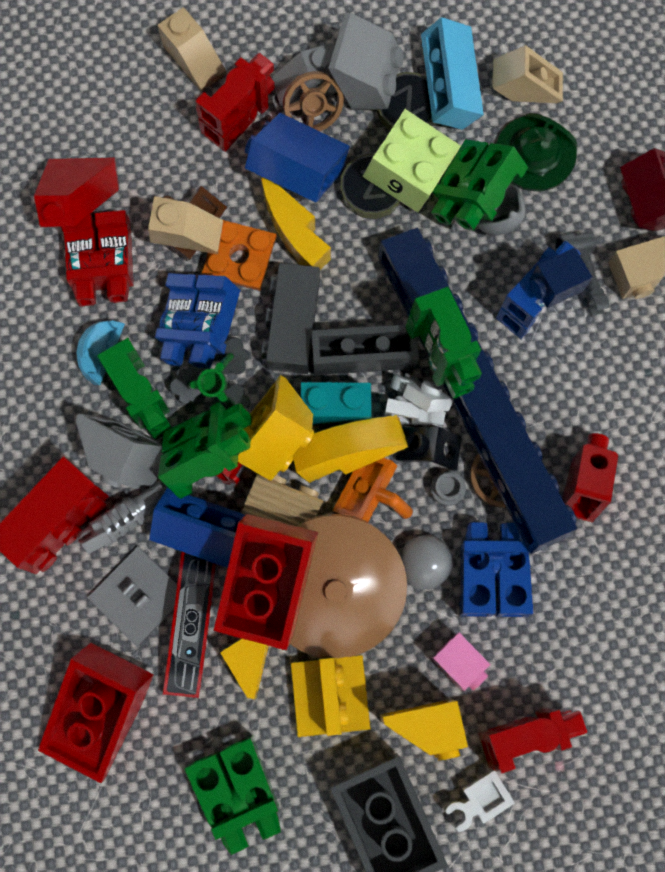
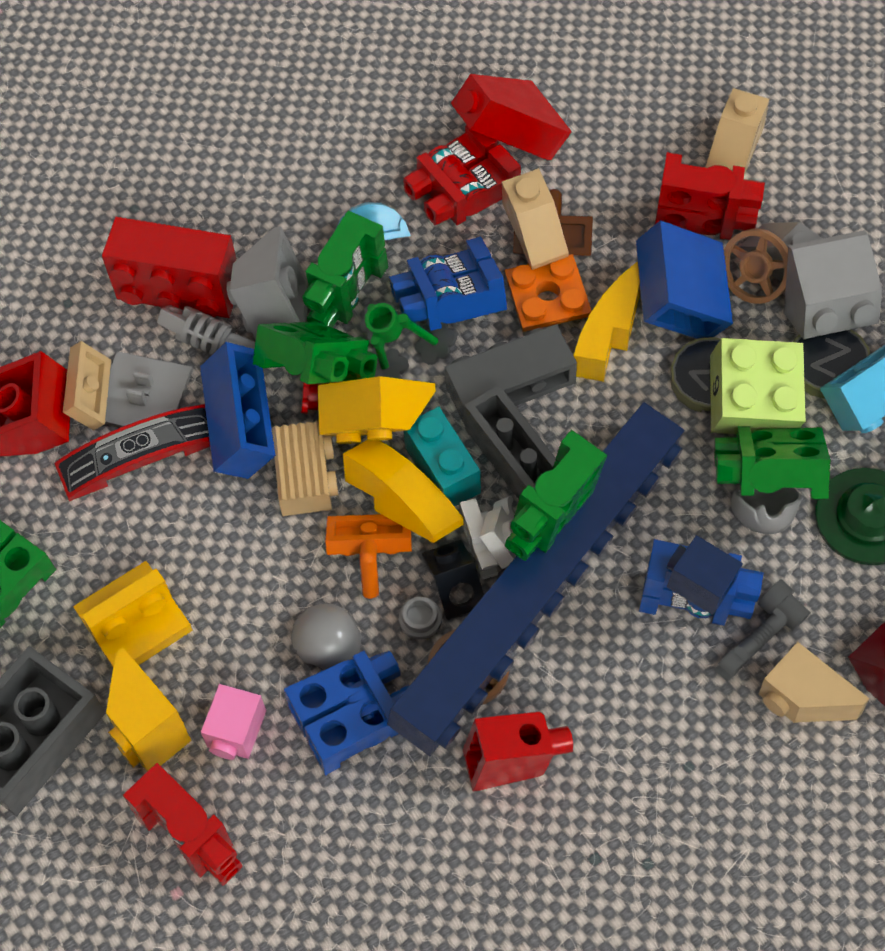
camera: 65 degrees right, 15 degrees down
red brick [213,514,318,651] -> none
yellow slope [220,639,269,699] -> none
medium nougat dish [290,514,407,659] -> none
white plate [444,770,515,832] -> none
none -> tan plate [63,341,111,431]

